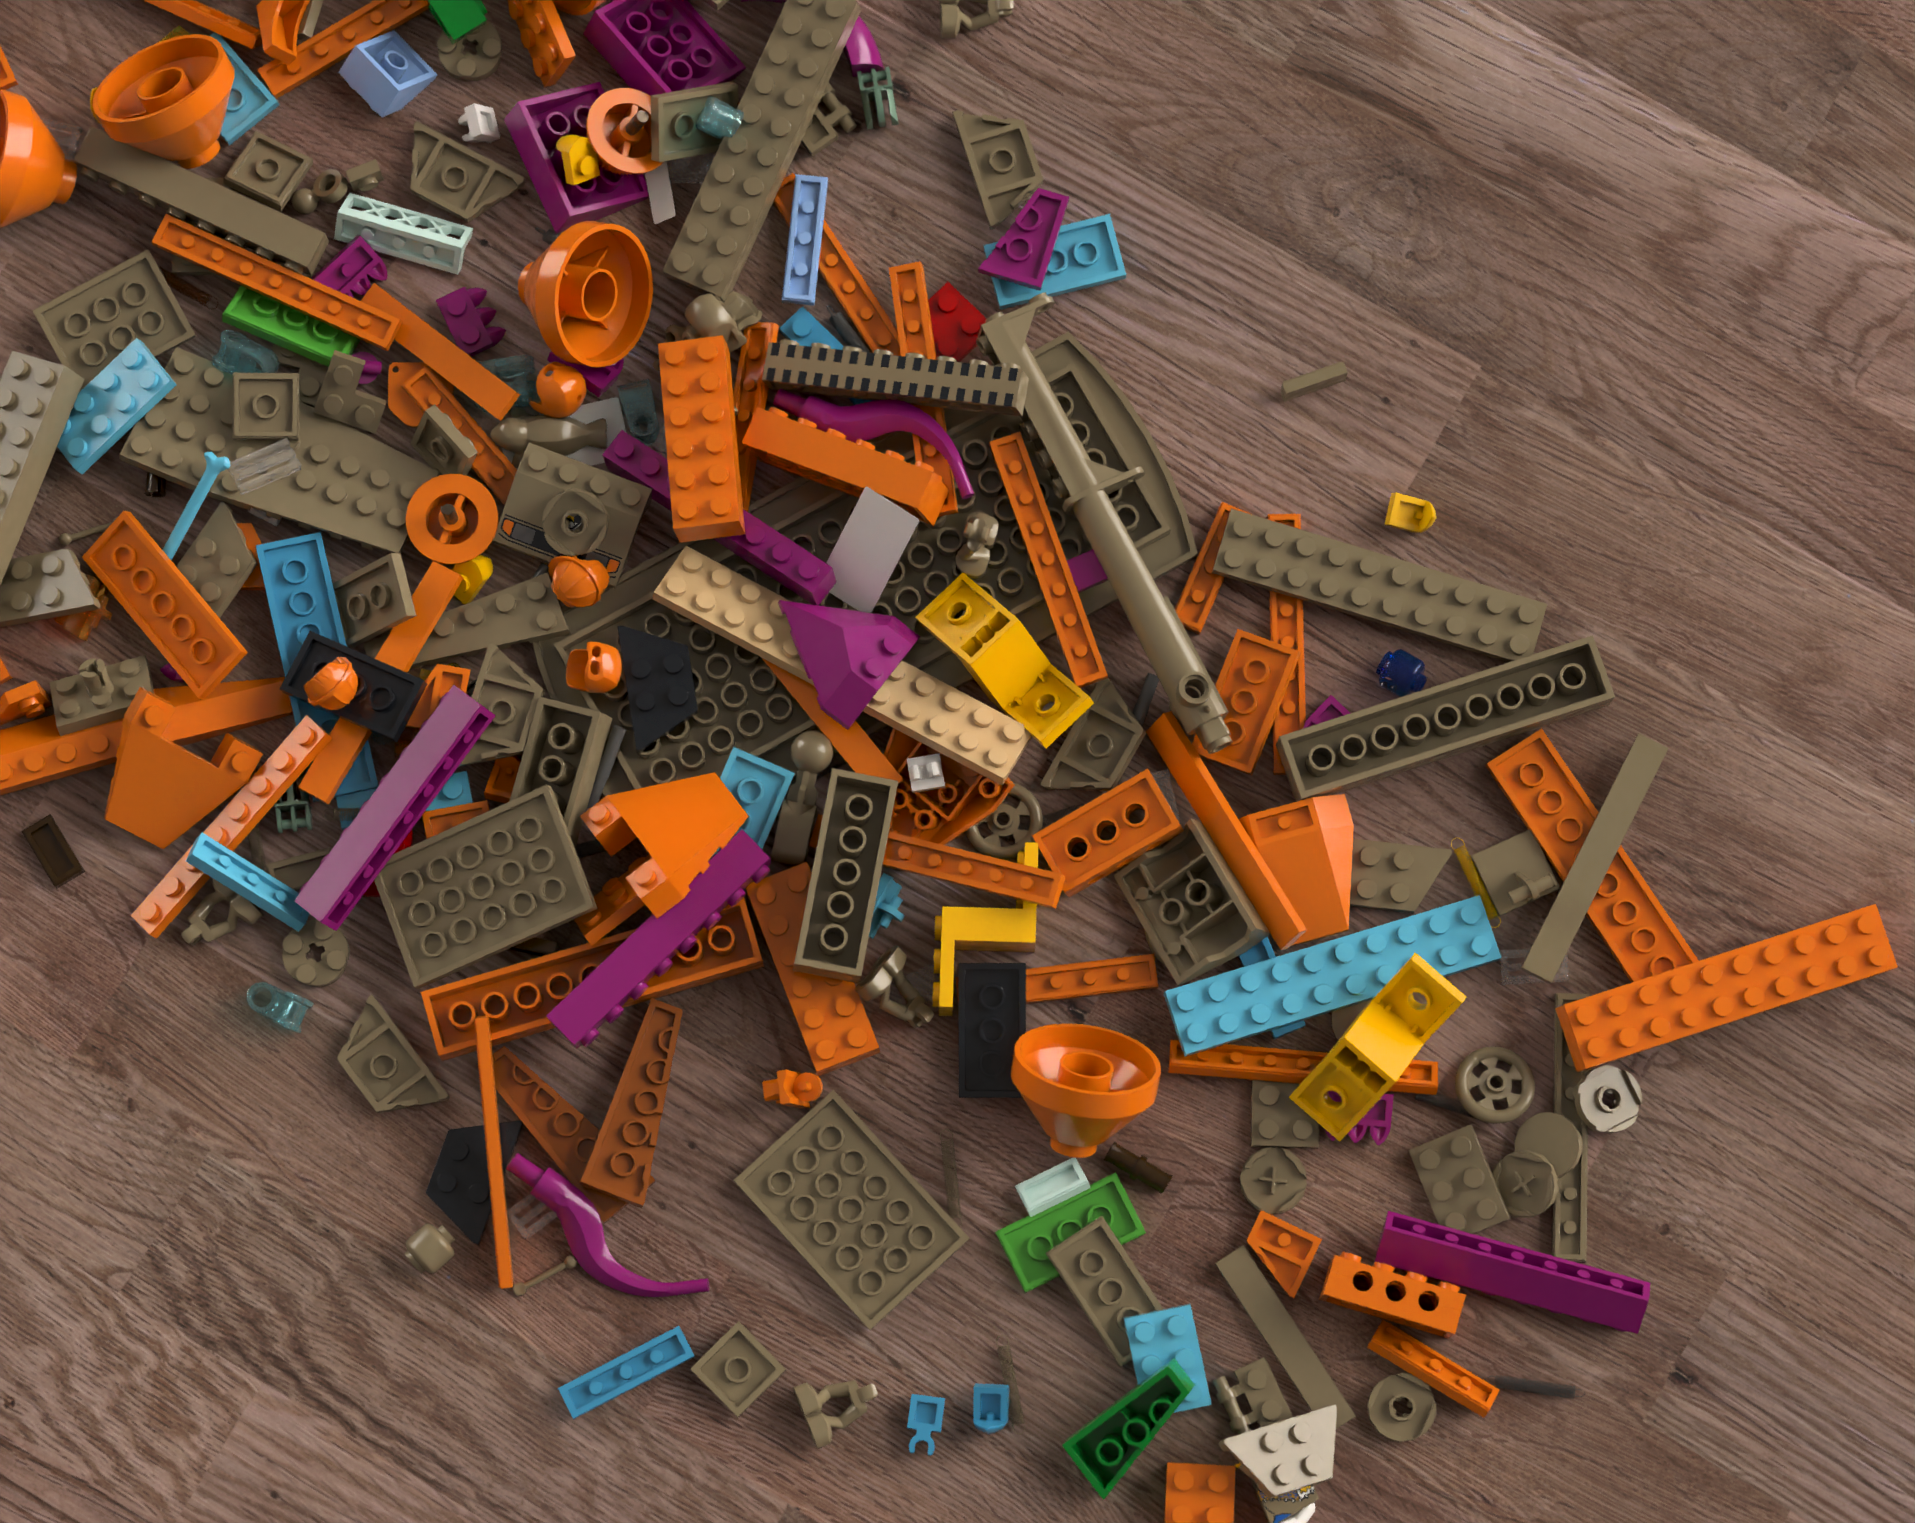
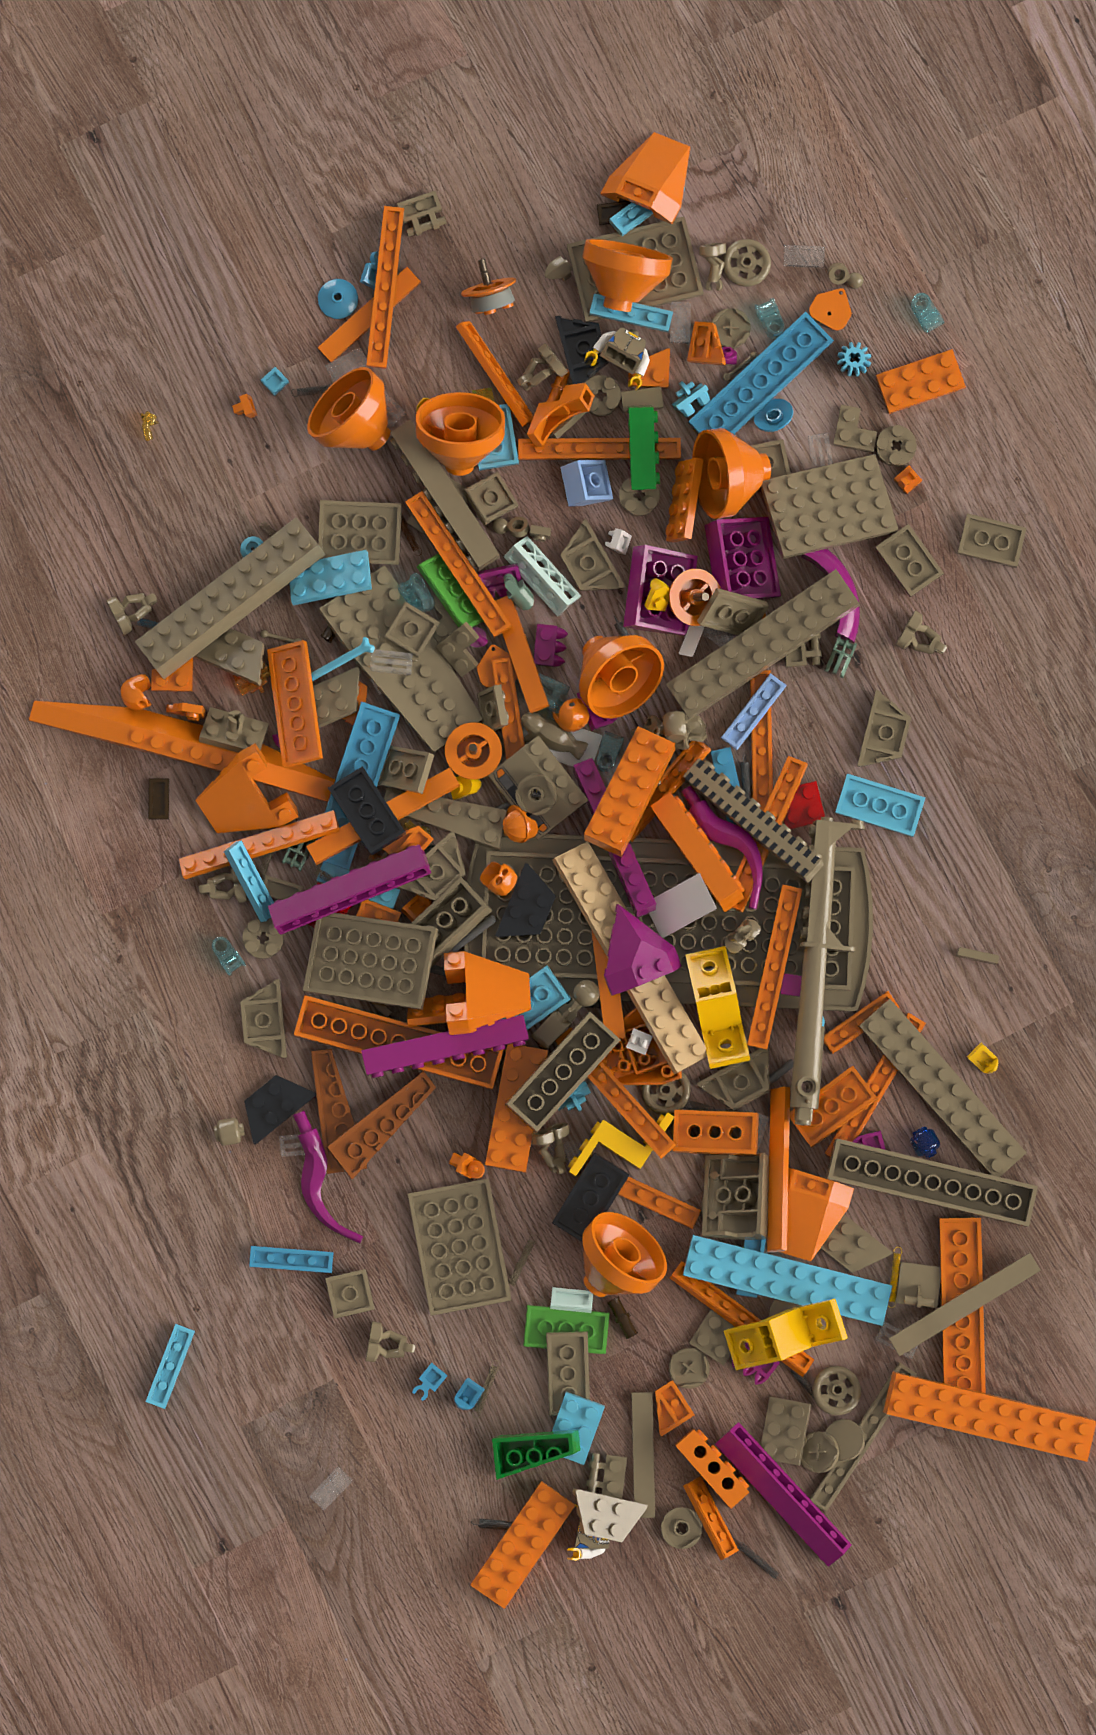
camera: 30 degrees right, 5 degrees up
orange piece [304,657,358,710] -> none
orange tile [474,1015,514,1289] -> none
dark tan hinge [513,1255,577,1296] -> none
clear light blue piece [695,96,744,139] -> none
magenta wing [978,188,1069,291] -> none
plate [1573,1065,1642,1133] -> none
none -> sand green arm [503,573,534,610]

